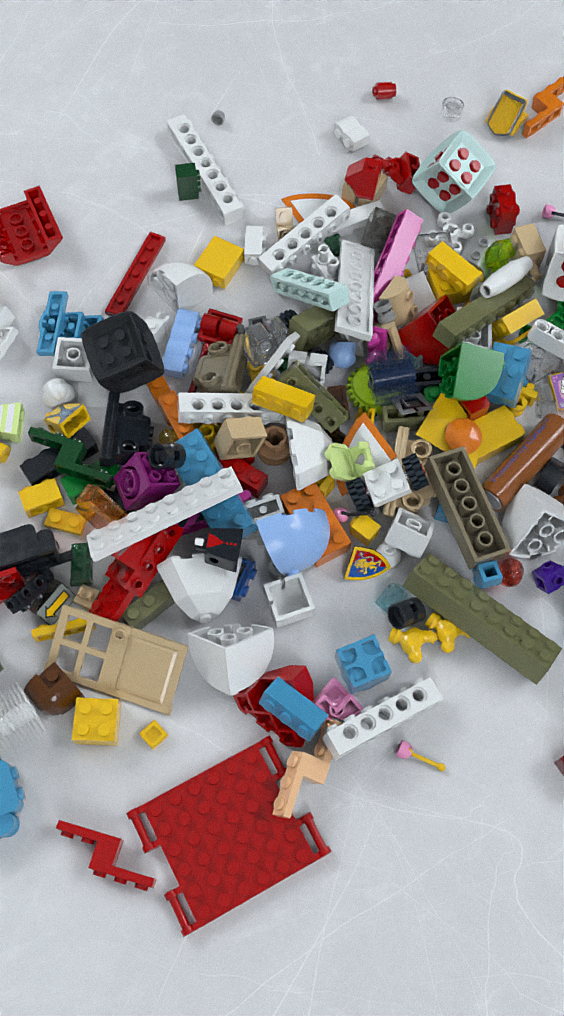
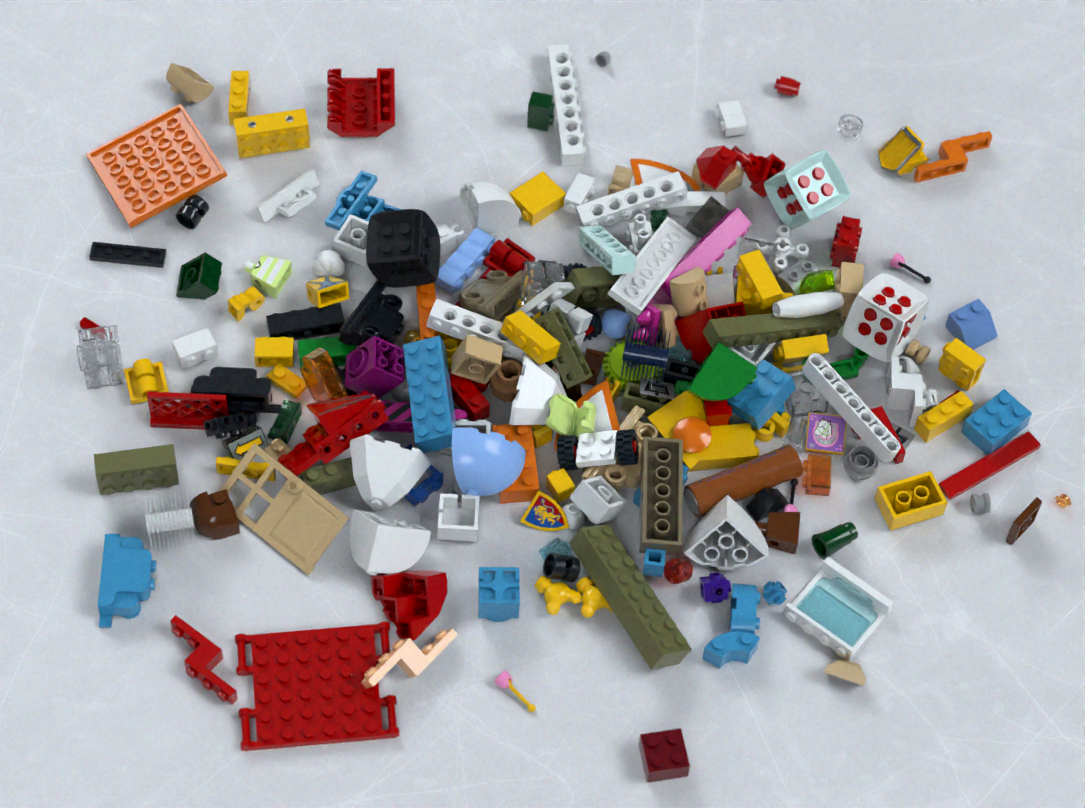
camera: 20 degrees right, 10 degrees down
dark green bracket [28,427,113,489] -> none
yellow brick [71,697,122,746] -> none
white plate [86,467,243,562] -> none
red tile [105,232,166,316] -> none
yellow tile [139,720,169,750] -> none
black wheel [148,443,186,469] -> none
black torso [194,528,243,572] -> none
dark azure brick [259,677,328,742] -> none
bright pink brick [312,678,364,721] -> none
white brick [322,677,444,761] -> none
hinge [333,507,377,523] -> none
light grey wheel [373,299,396,324] -> none

